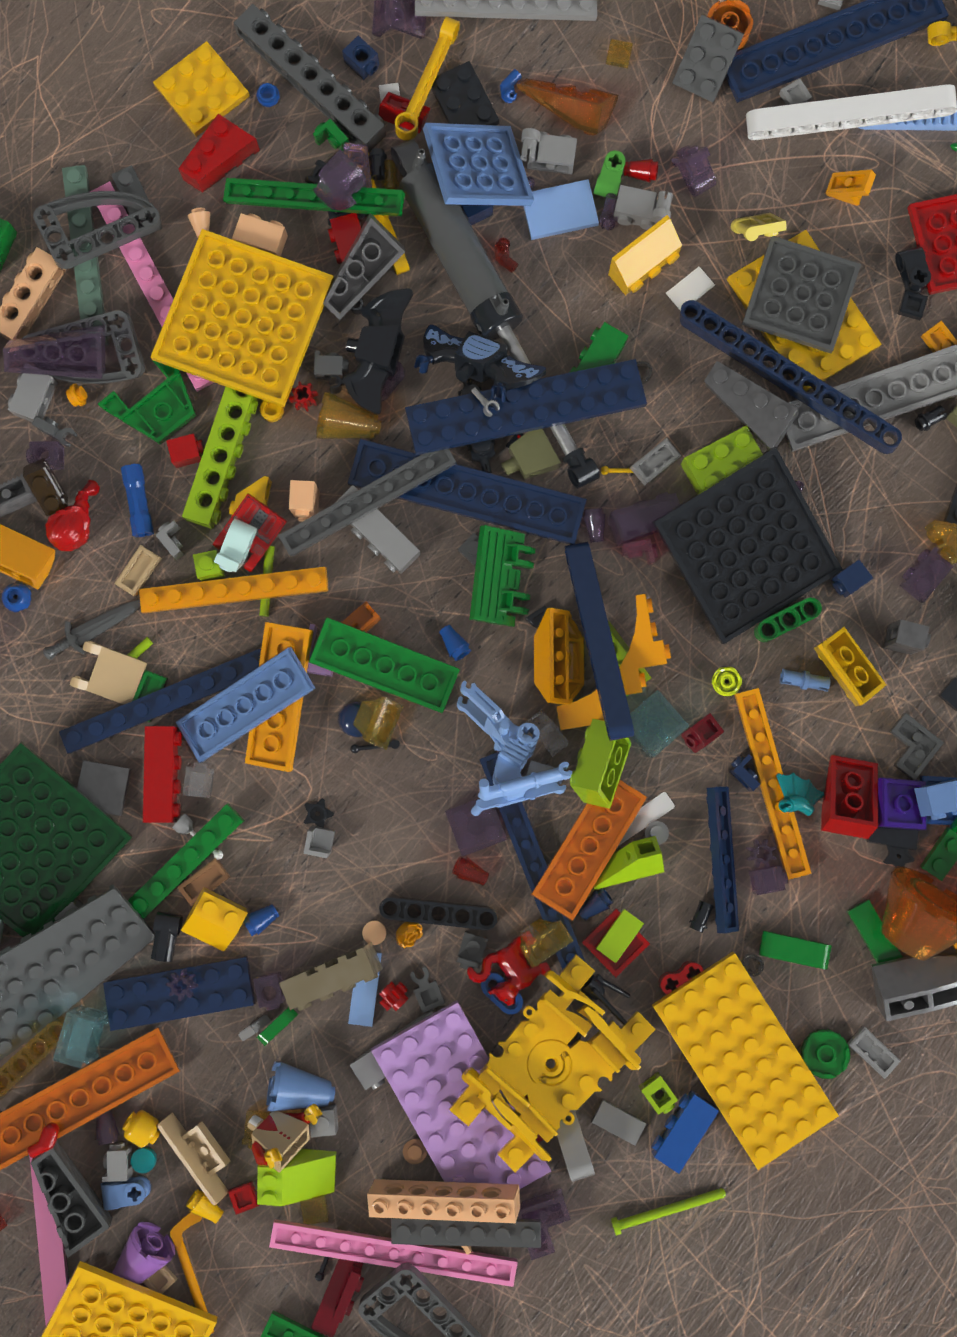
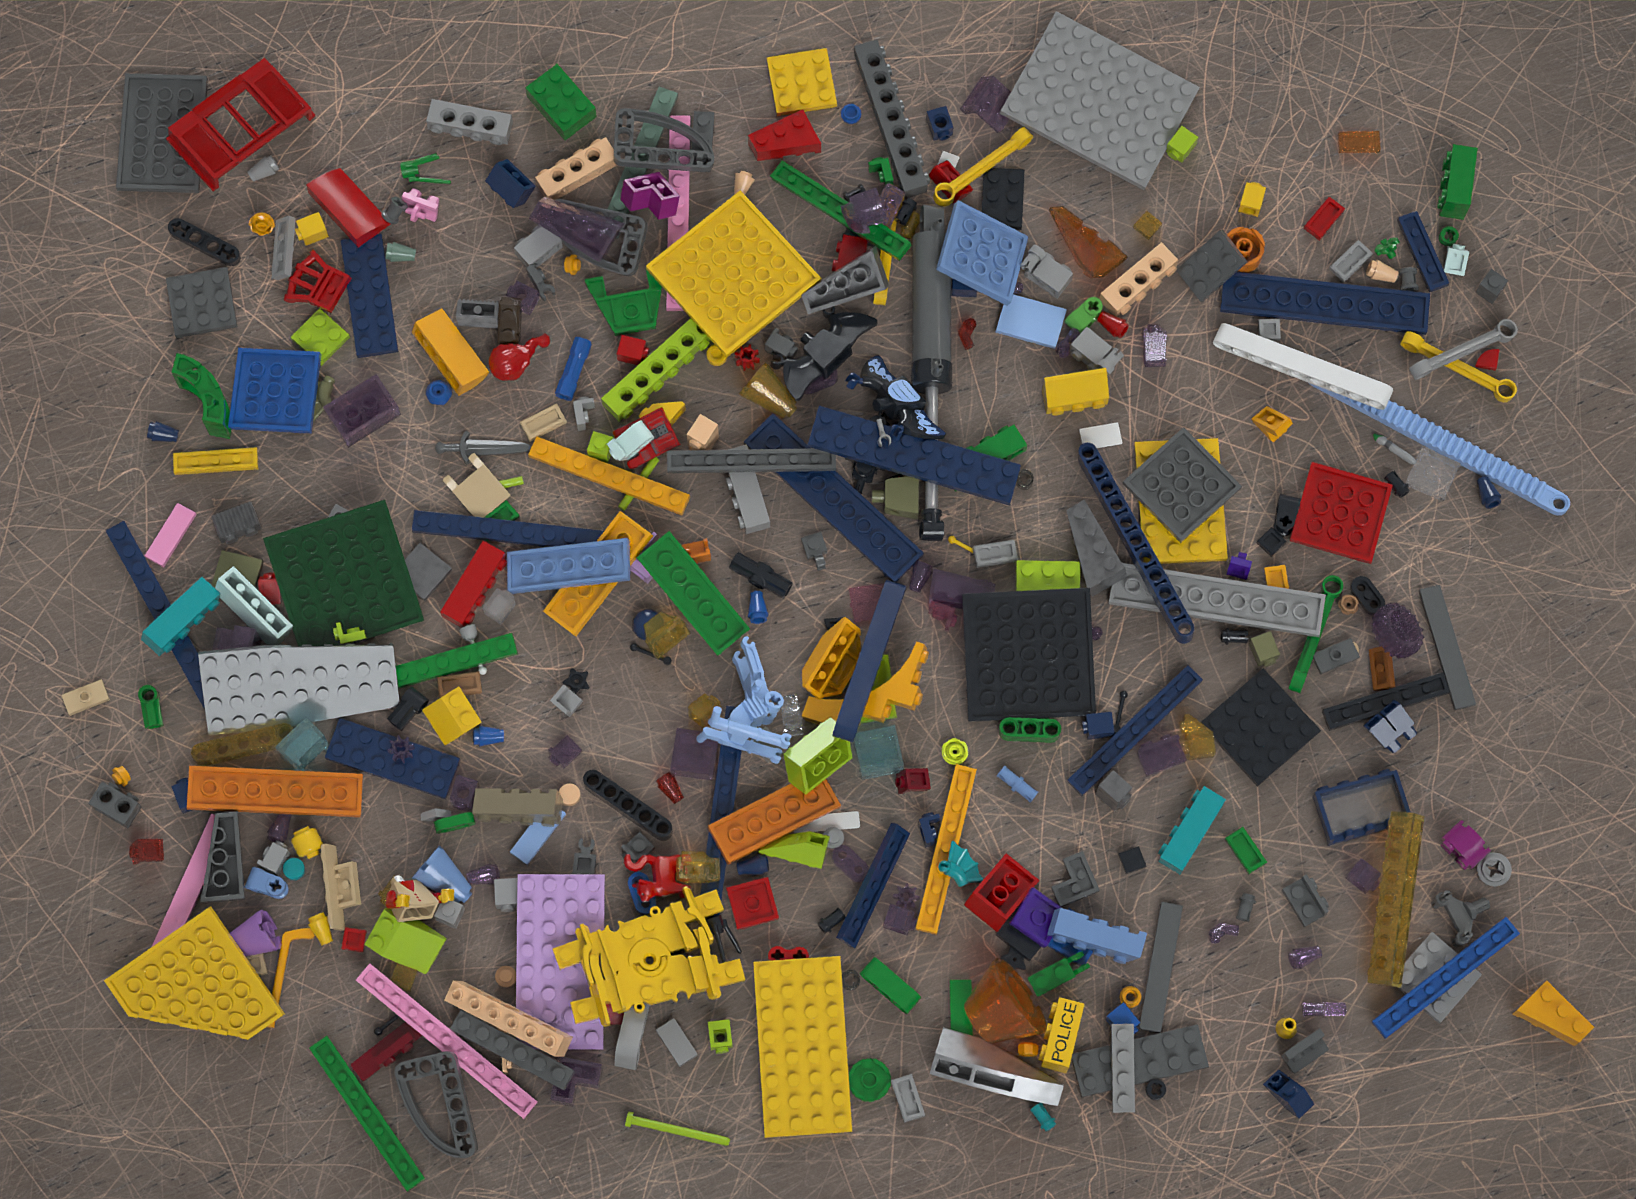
camera: 25 degrees right, 10 degrees down
red arm [27,1122,59,1158] -> none
light nougat brick [232,213,288,257] -> none
red gear [379,981,409,1011] -> none
light orange plate [396,921,423,949] -> none
green hinge [469,525,536,627] -> none
blue arm [500,69,522,103] -> none
lime tile [596,909,644,963] -> none
blue brick [651,1090,719,1174] -> none
light yellow plate [731,213,786,241] -> none
yellow slope [814,627,887,706] -> none
none -> lime bracket [333,622,366,644]
none -> clear purple cone [467,863,500,885]
none -> clear purple bracket [548,735,582,769]
none -> magenta brick [620,172,680,220]
none -> clear yellow slope [688,693,721,728]
none -> black piece [729,552,793,599]
none -> clear purple plate [832,845,869,882]
none -> clear pink piece [849,583,885,622]
none -> dark blue plate [1067,665,1203,796]
none -> light nougat brick [1099,242,1178,316]
none -> black hinge [1114,690,1128,734]
none -> dark purple tile [1226,552,1252,580]

